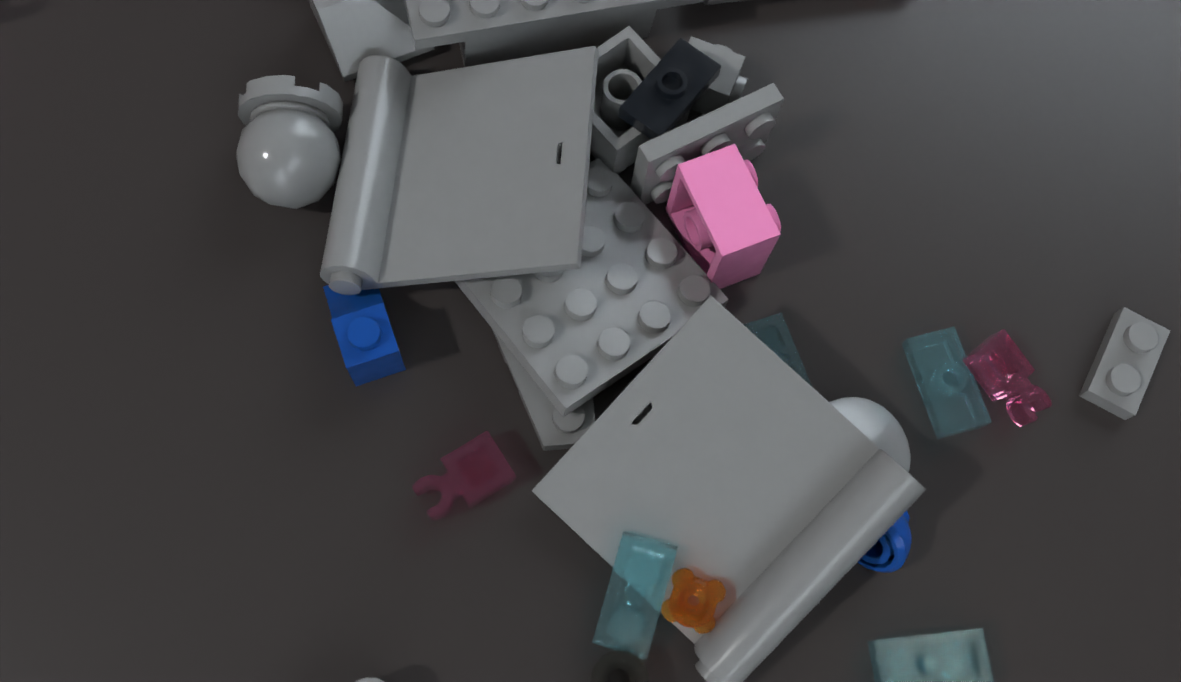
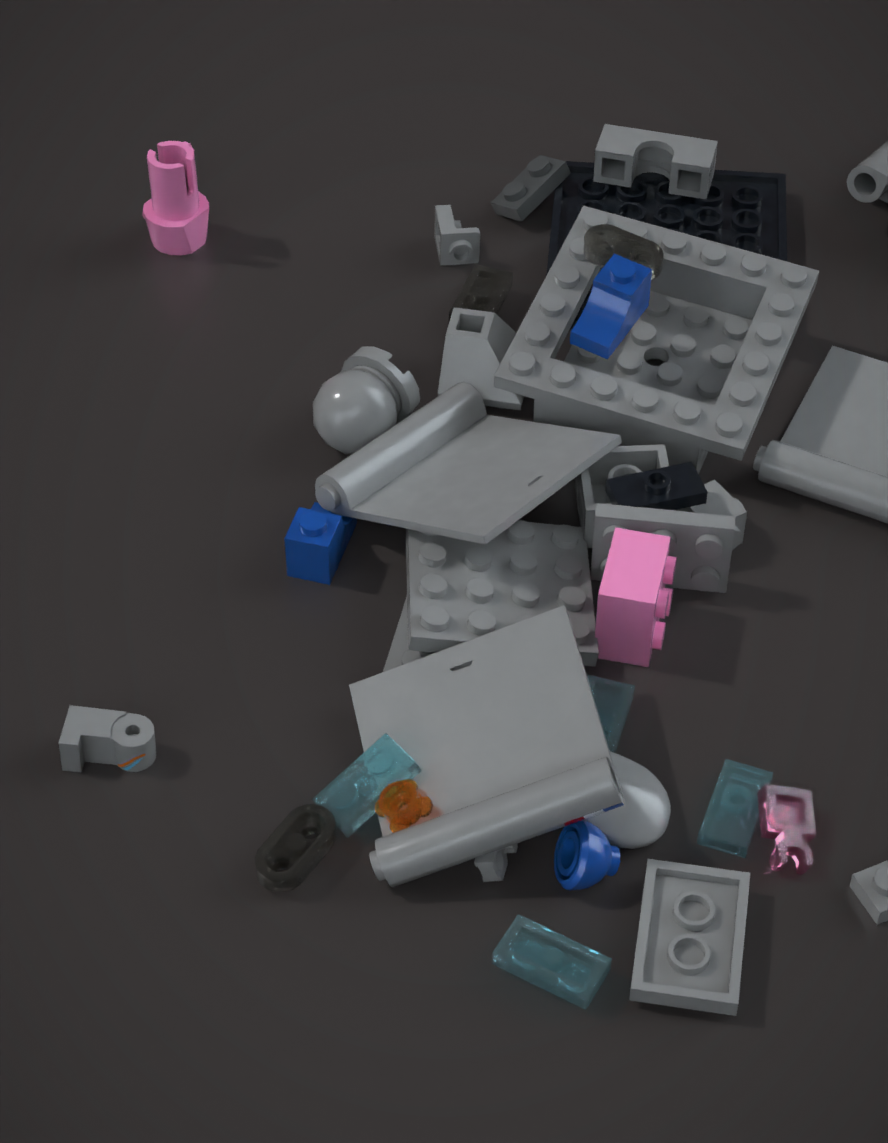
camera: 45 degrees right, 25 degrees down
clear pink plate [412,431,516,520] -> none
none -> light grey plate [629,859,750,1016]

